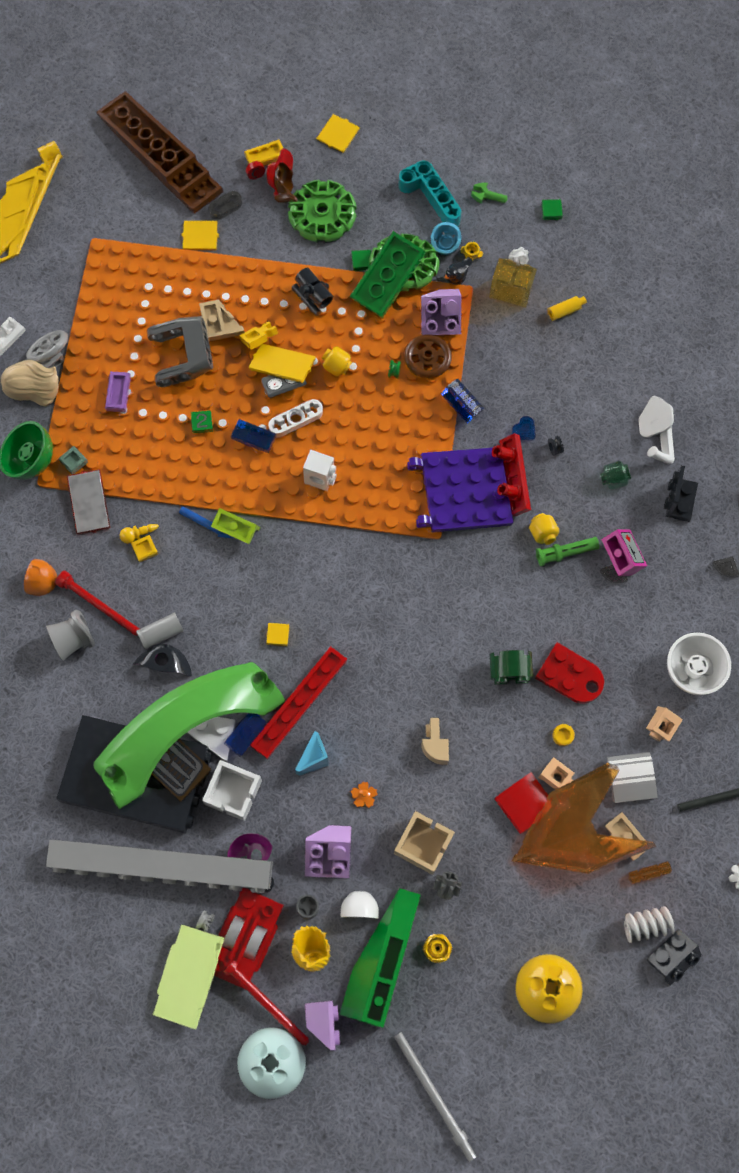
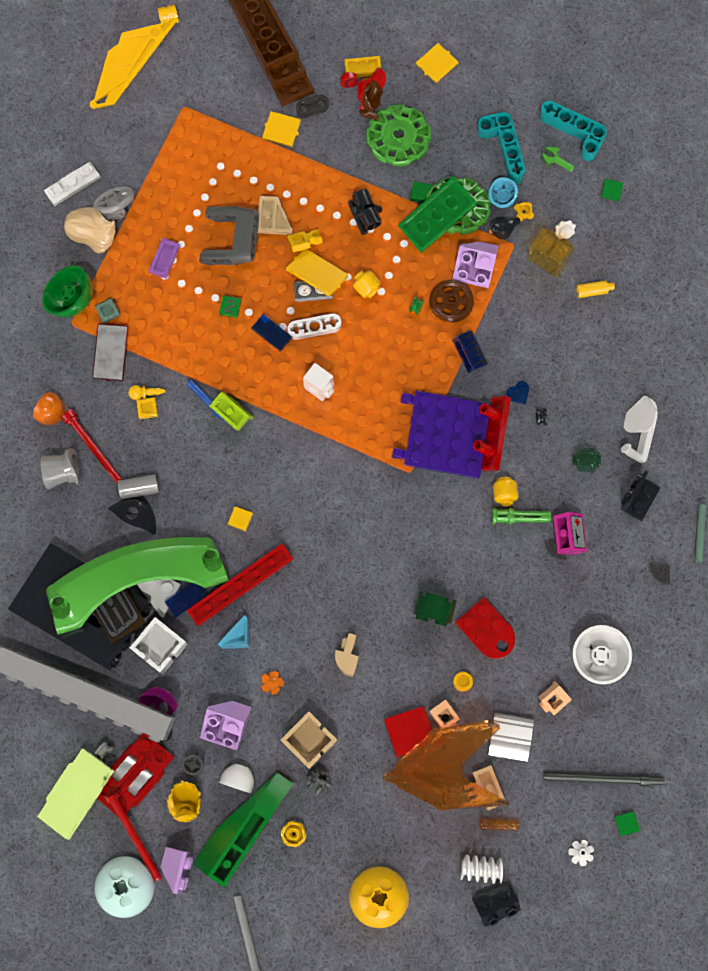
camera: 20 degrees right, 5 degrees up
none -> teal beam [539,101,607,161]

